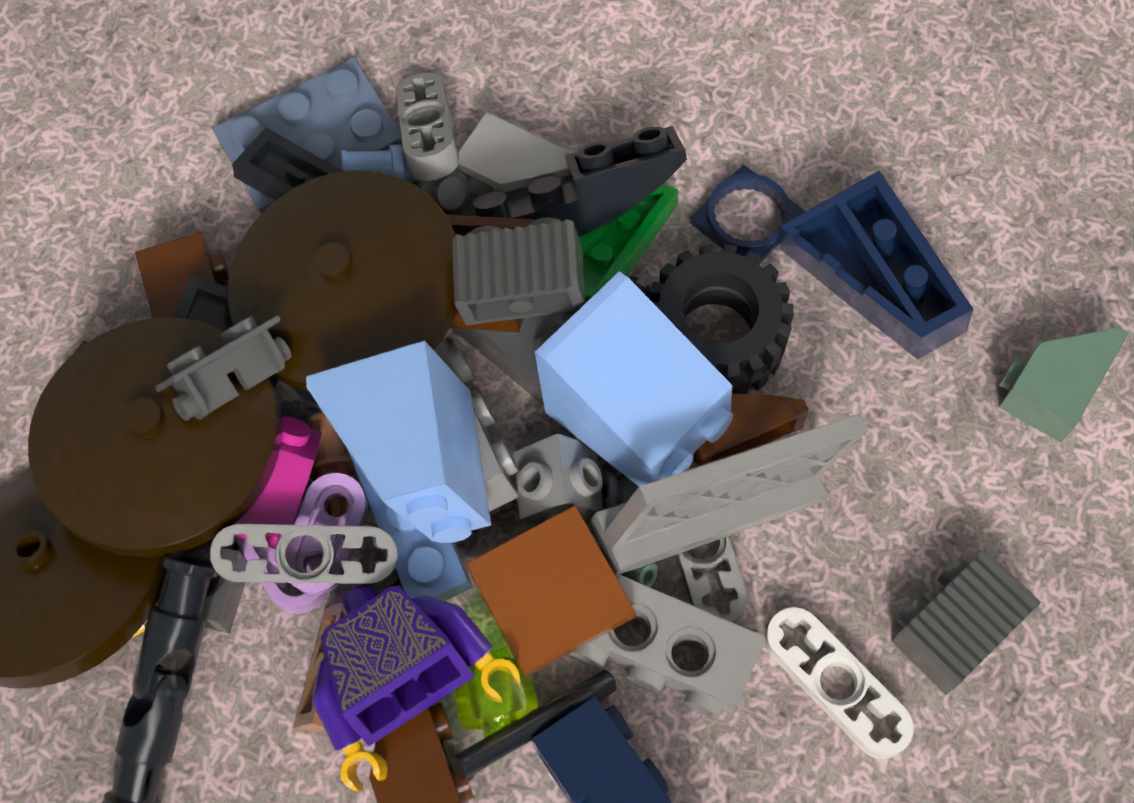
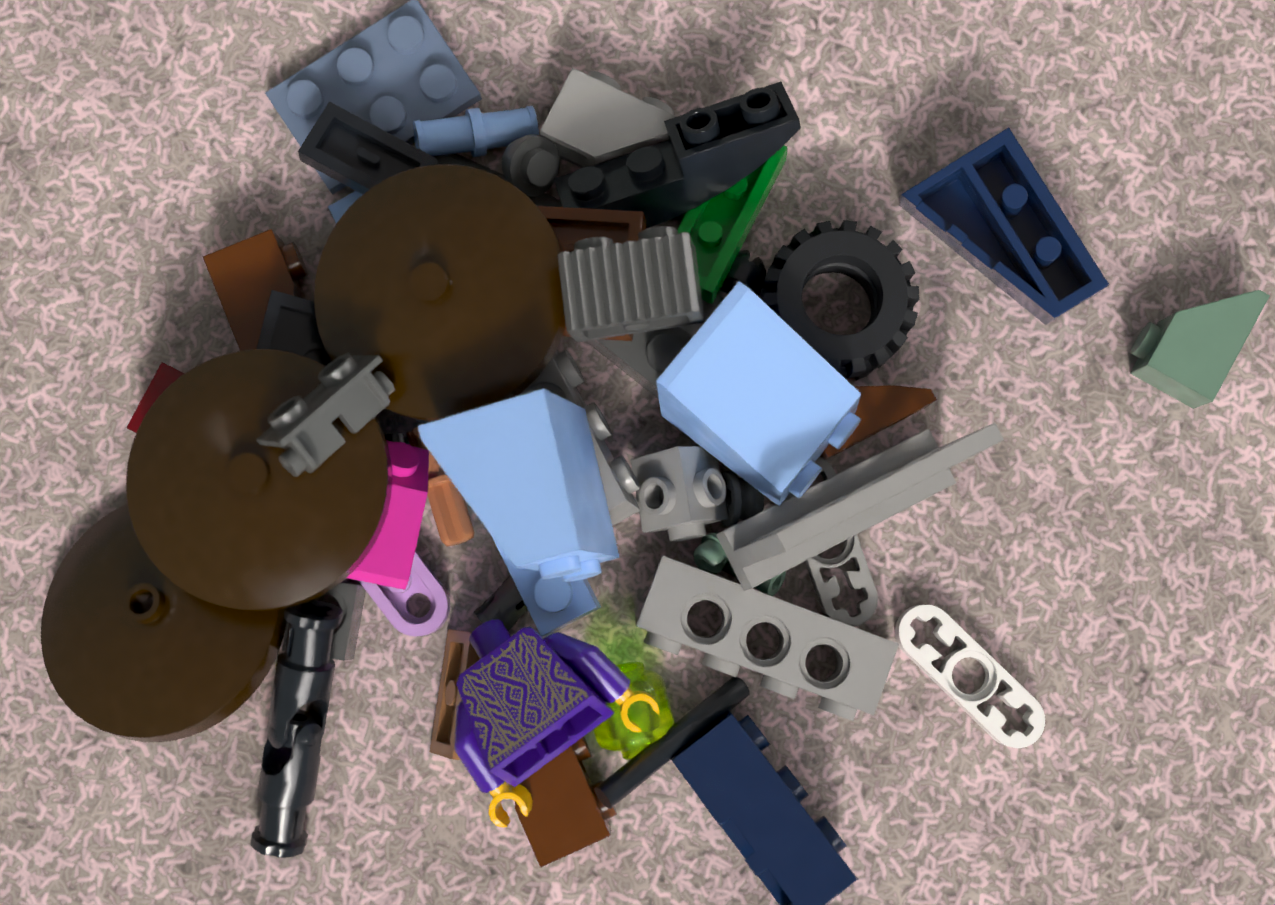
camera: 10 degrees left, 15 degrees up
light grey beam [210,524,397,584] -> none
lavender plate [285,473,368,595] -> none
light grey beam [395,73,459,181] -> none
dark orange tile [465,506,636,677] -> none
dark blue piece [690,164,806,265] -> none
dark grey brick [892,549,1041,695] -> none

